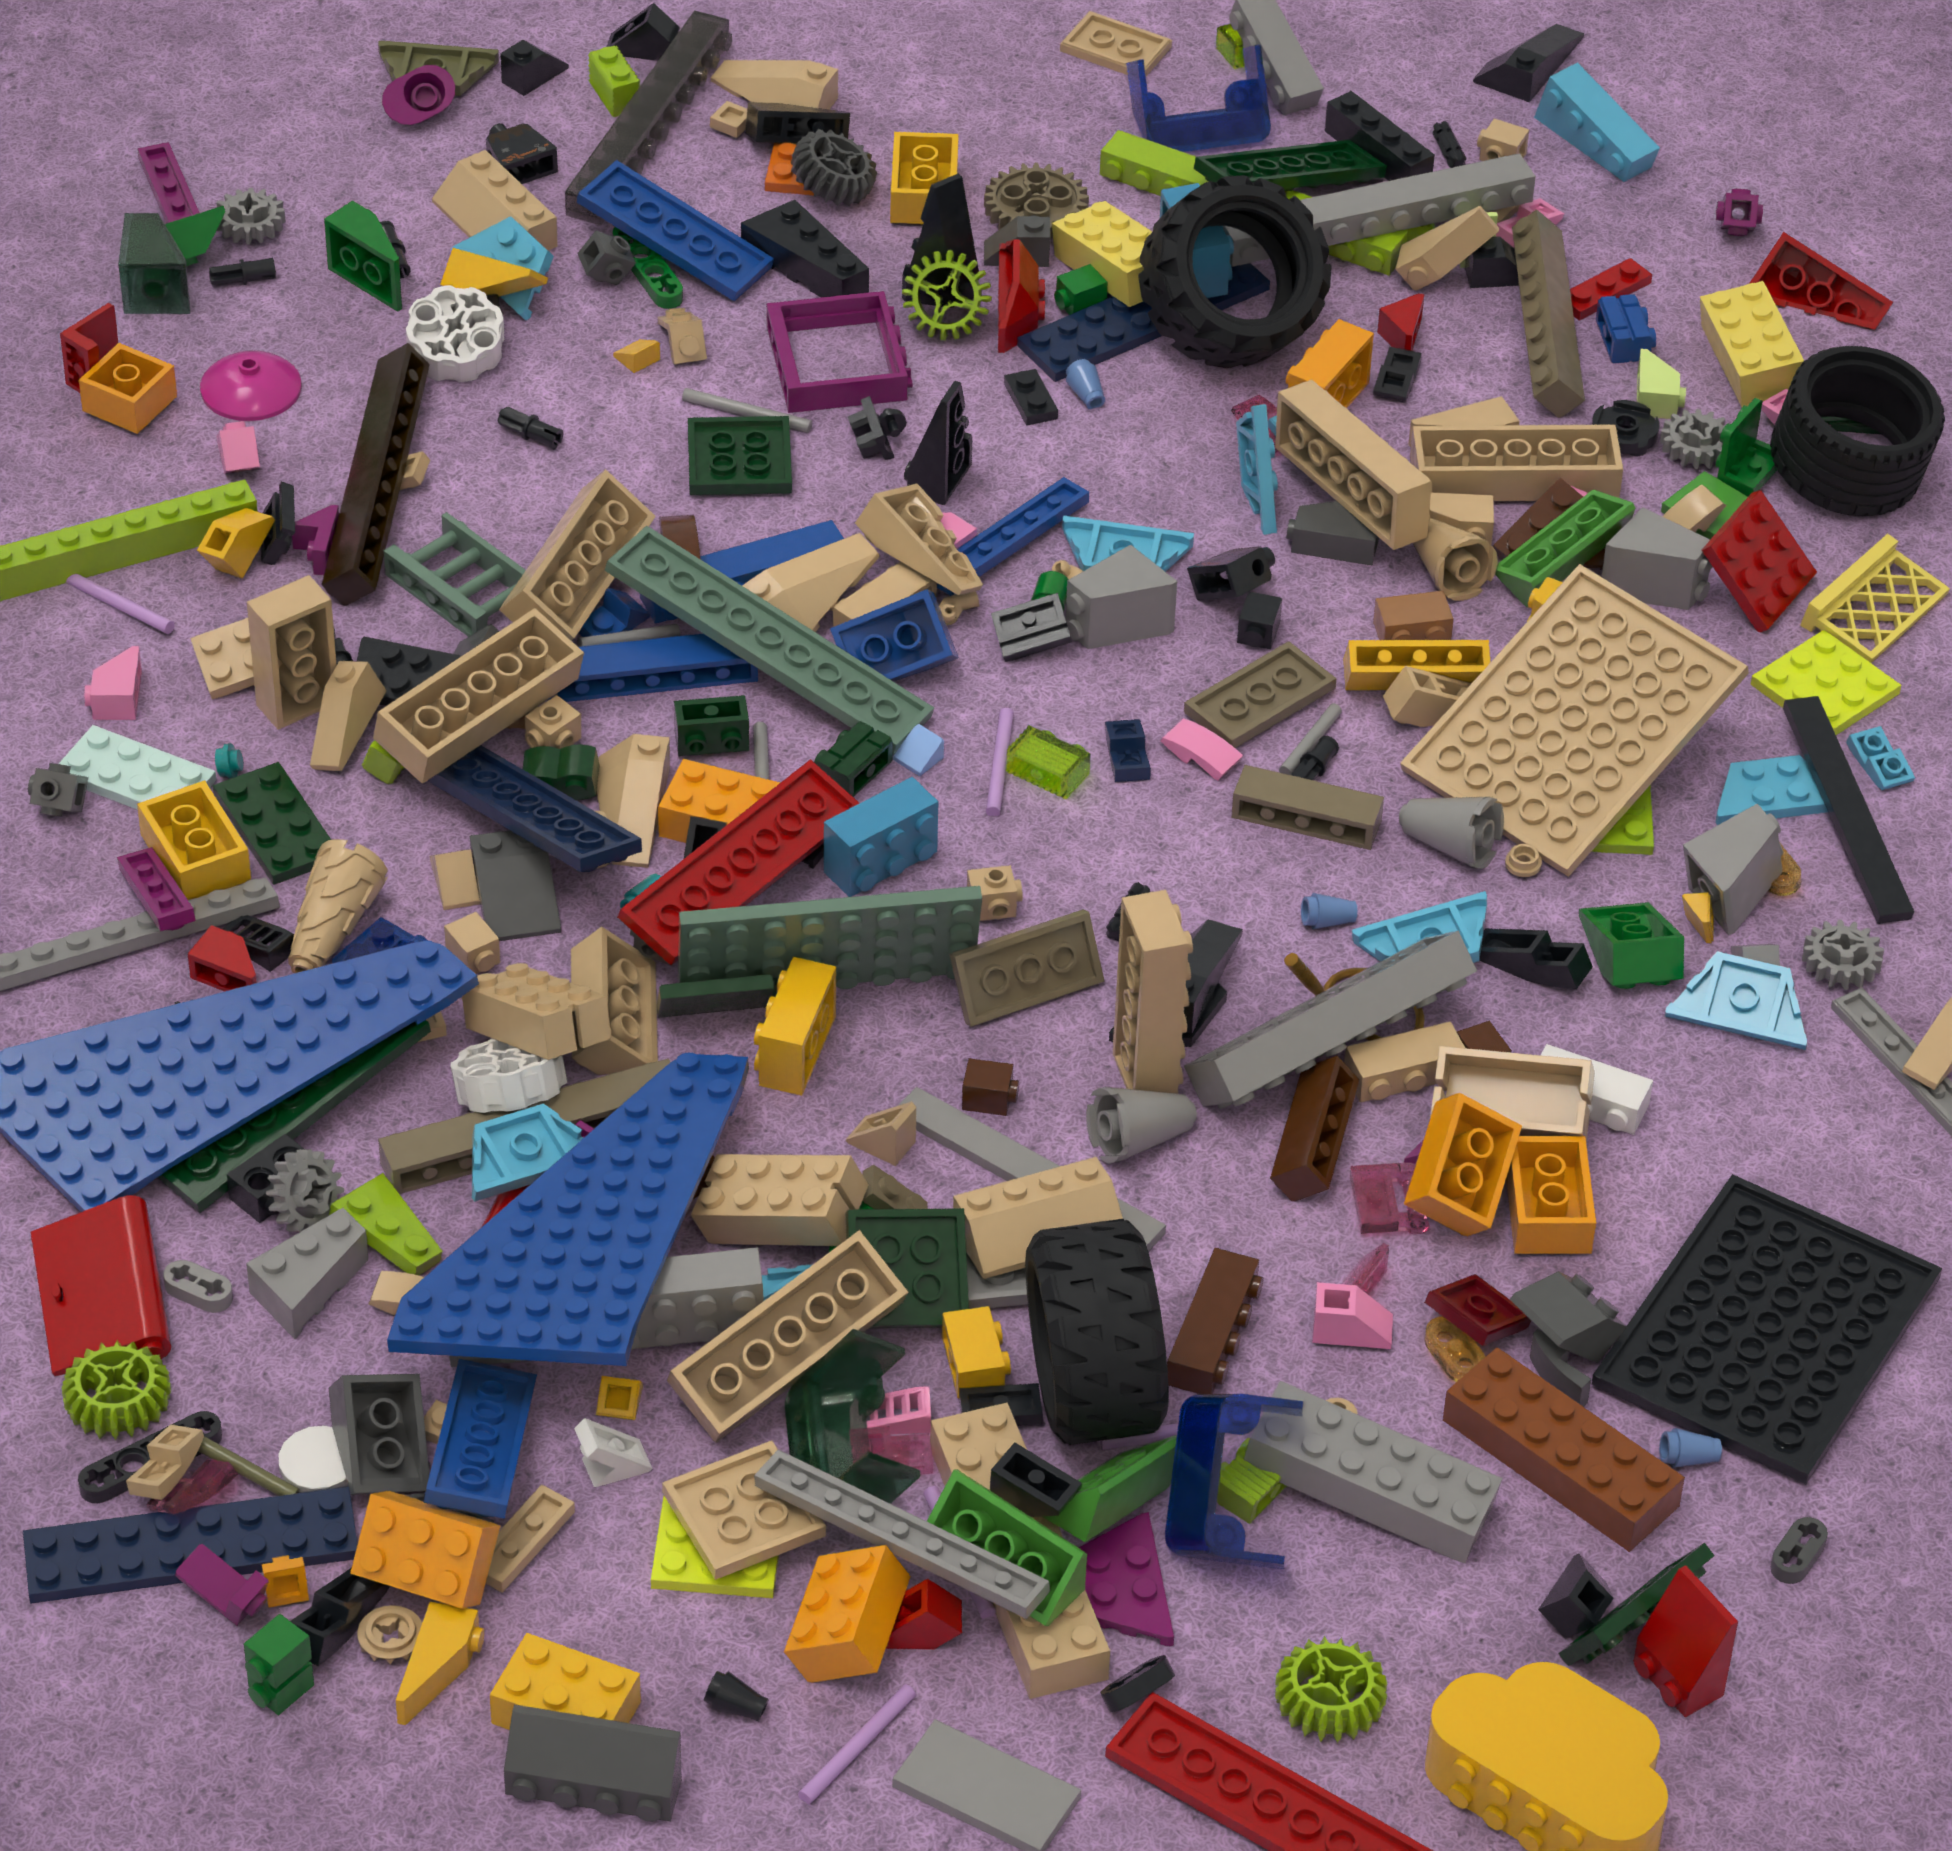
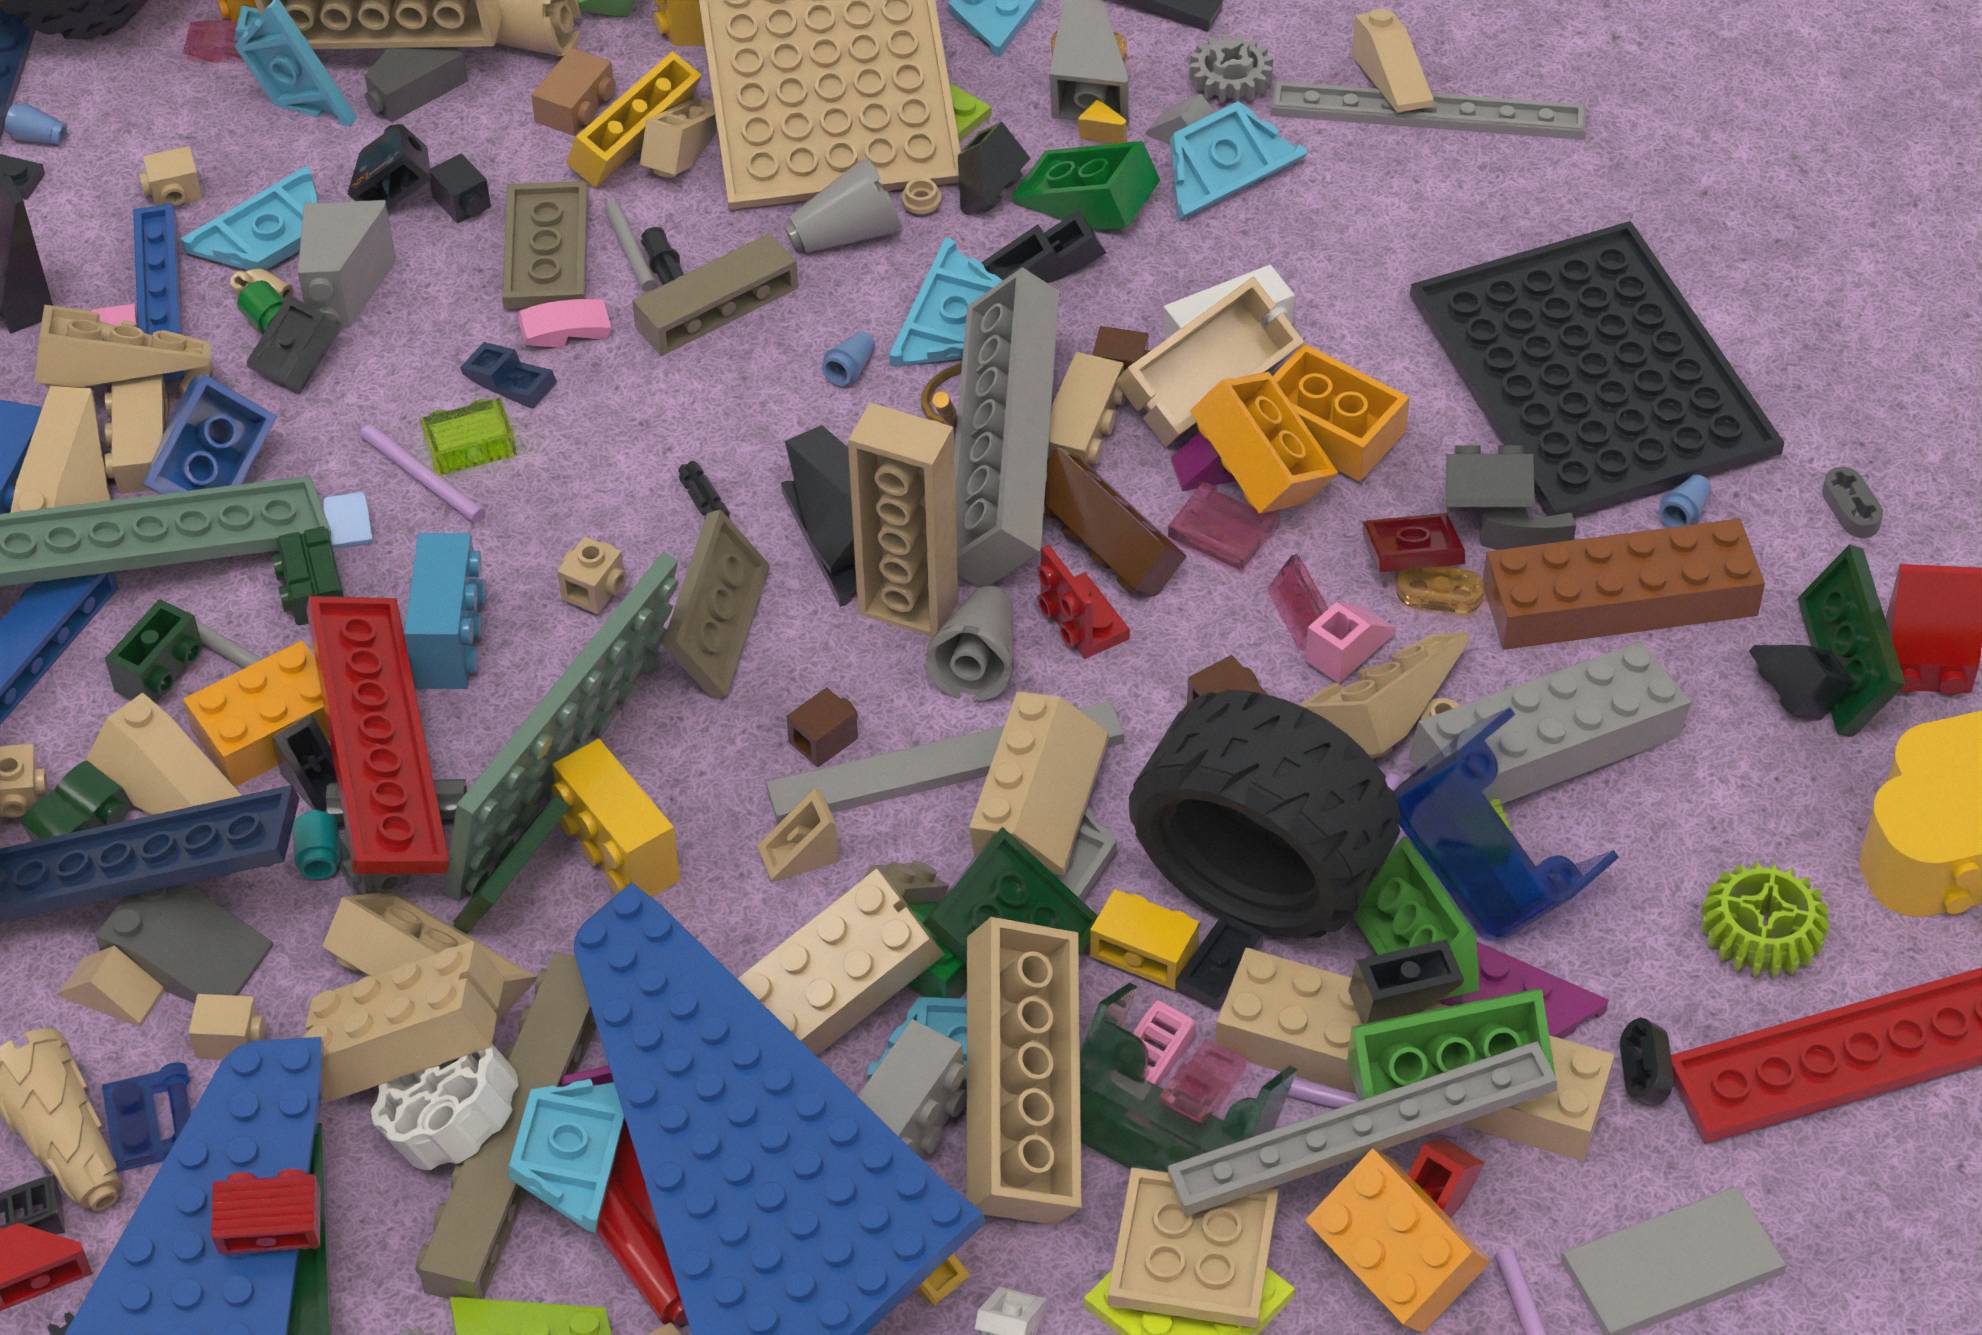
camera: 50 degrees left, 5 degrees up
none -> tan brick [139,146,203,207]
none -> red brick [211,1169,321,1255]
none -> black slope [958,122,1031,215]
none -> red bracket [1037,545,1130,659]
none -> tan wedge [1300,632,1470,759]

